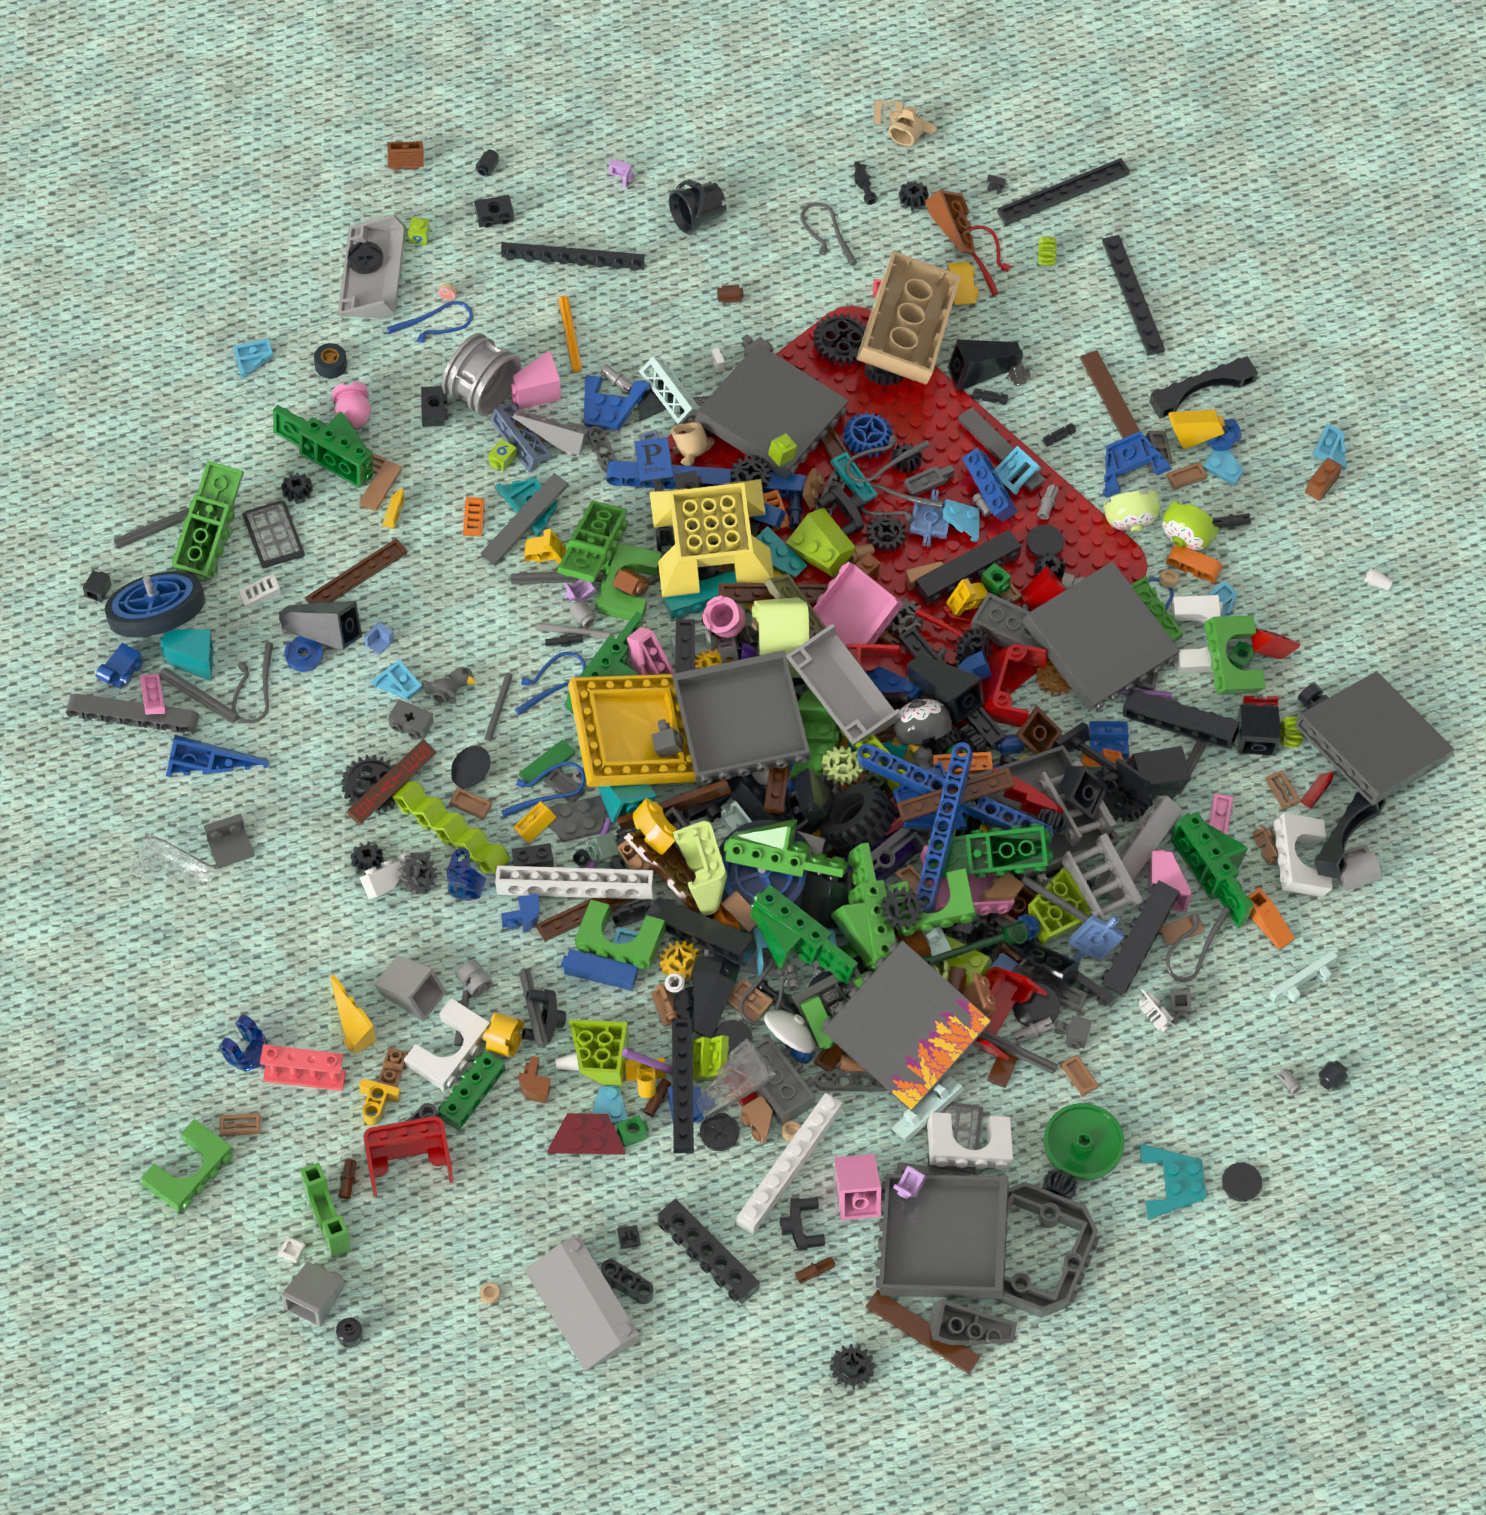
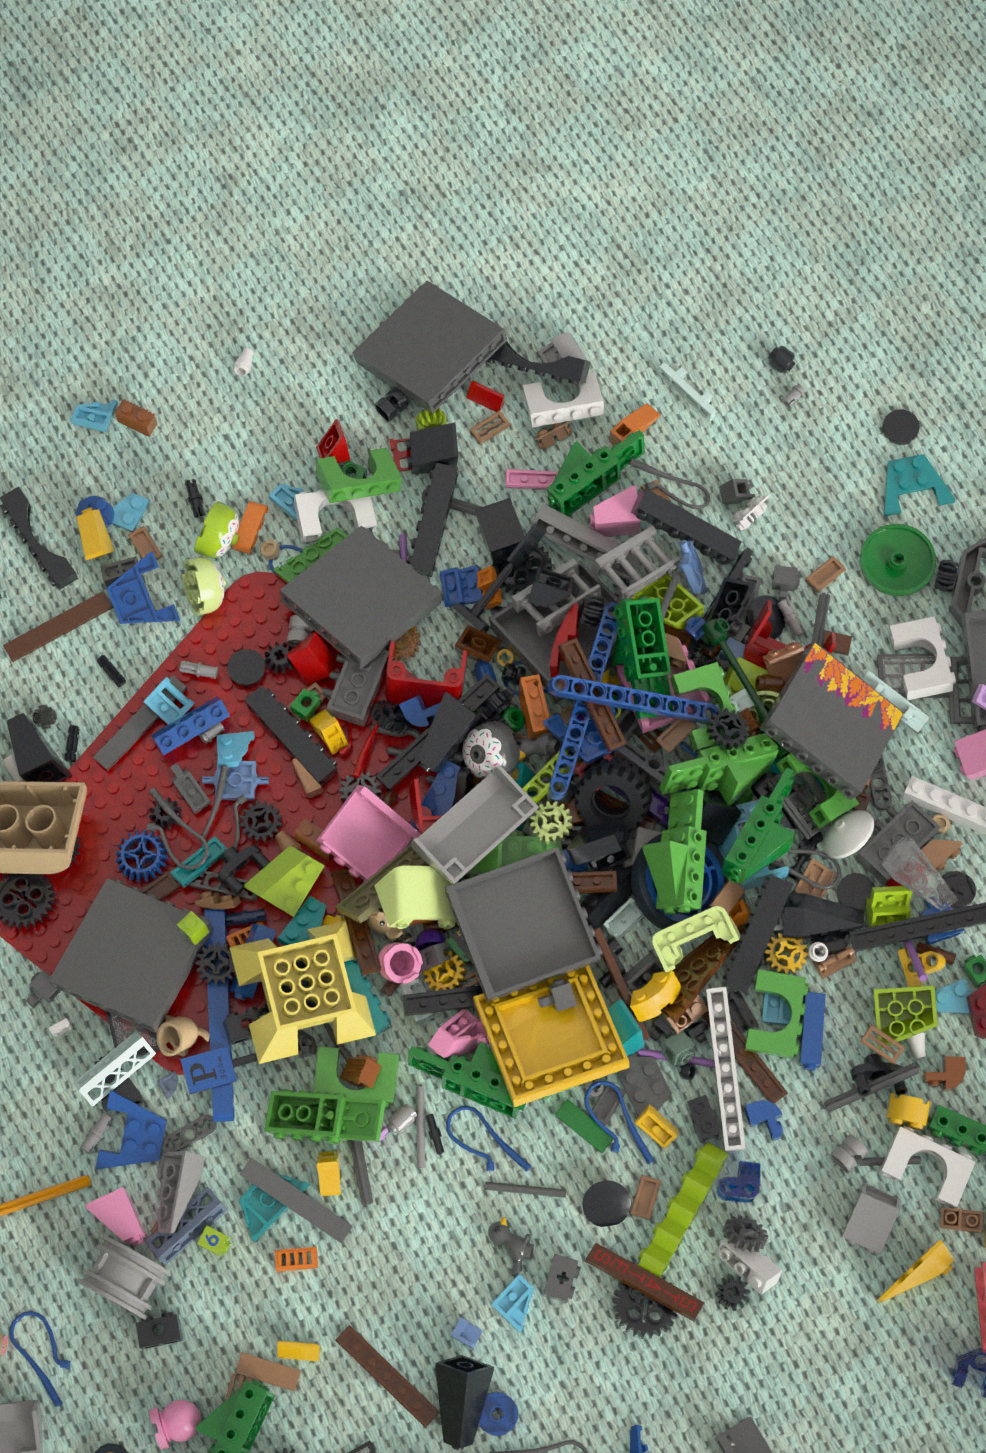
camera: 95 degrees left, 10 degrees up
none -> medium nougat tile [860,1025,905,1064]

